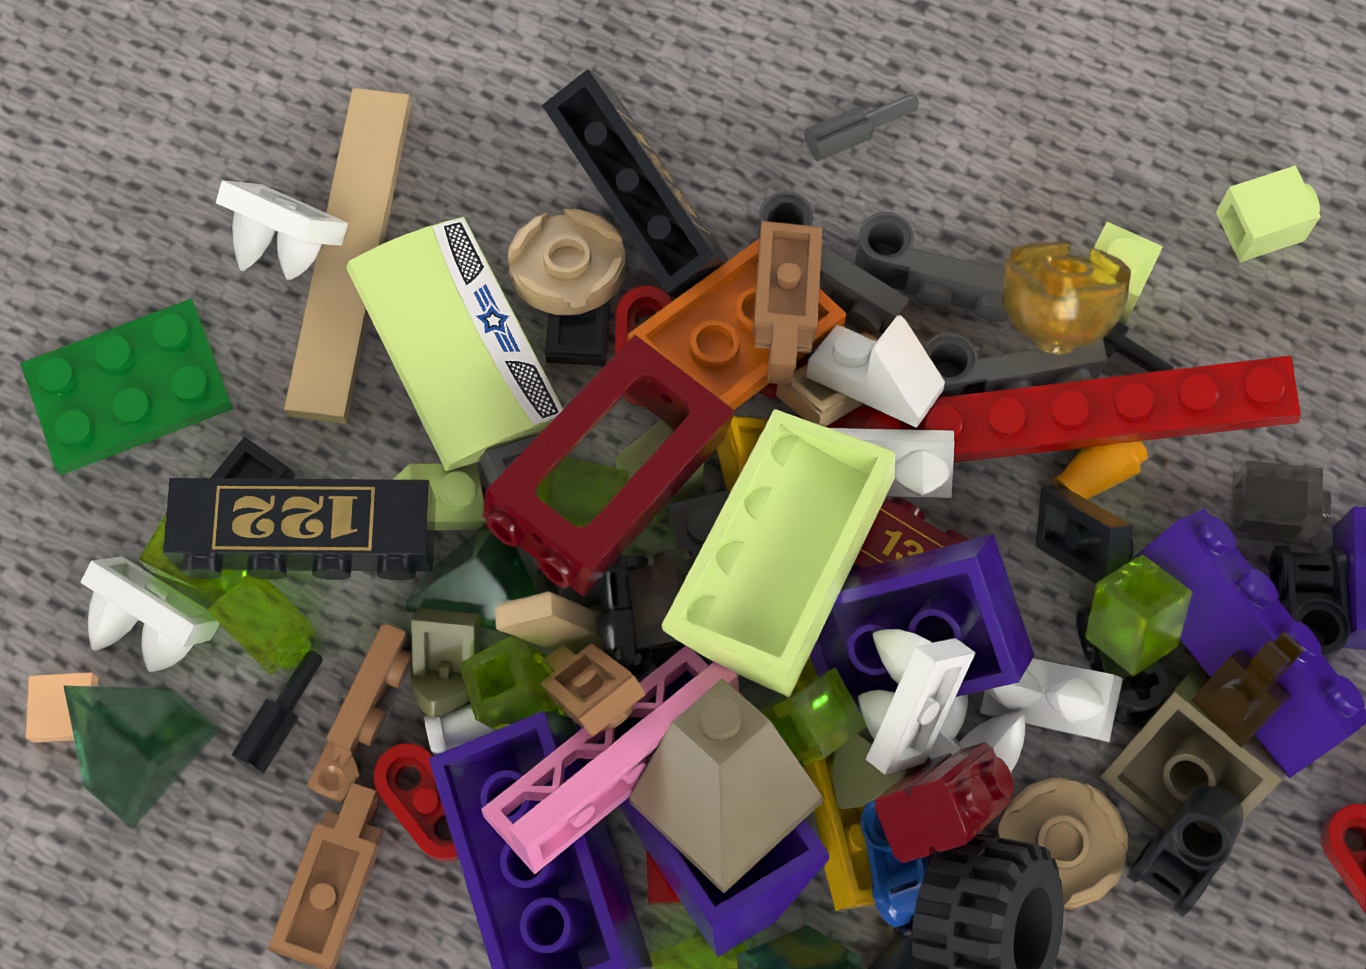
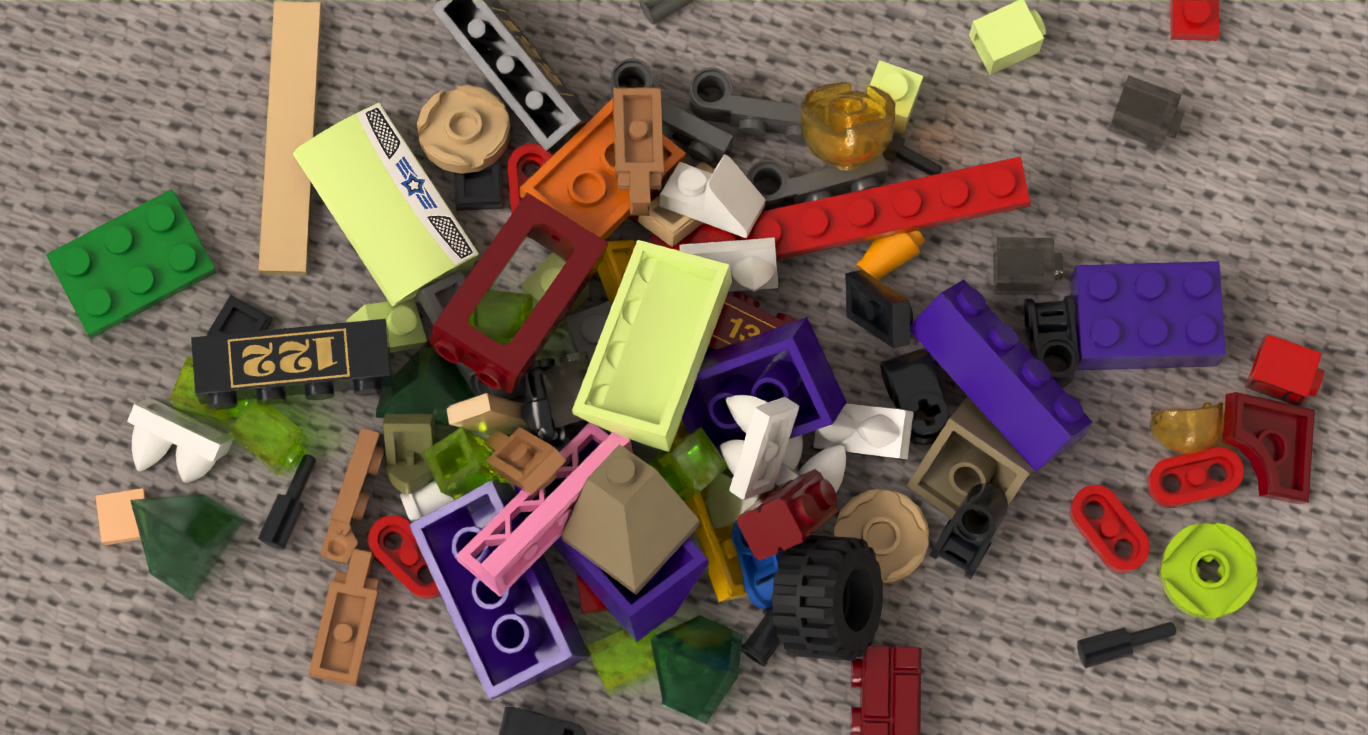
camera: 10 degrees left, 5 degrees up
white tile [216,180,349,280] -> none
clear neon green brick [1085,554,1192,676] -> none
dark brown plate [1191,631,1305,748] -> none

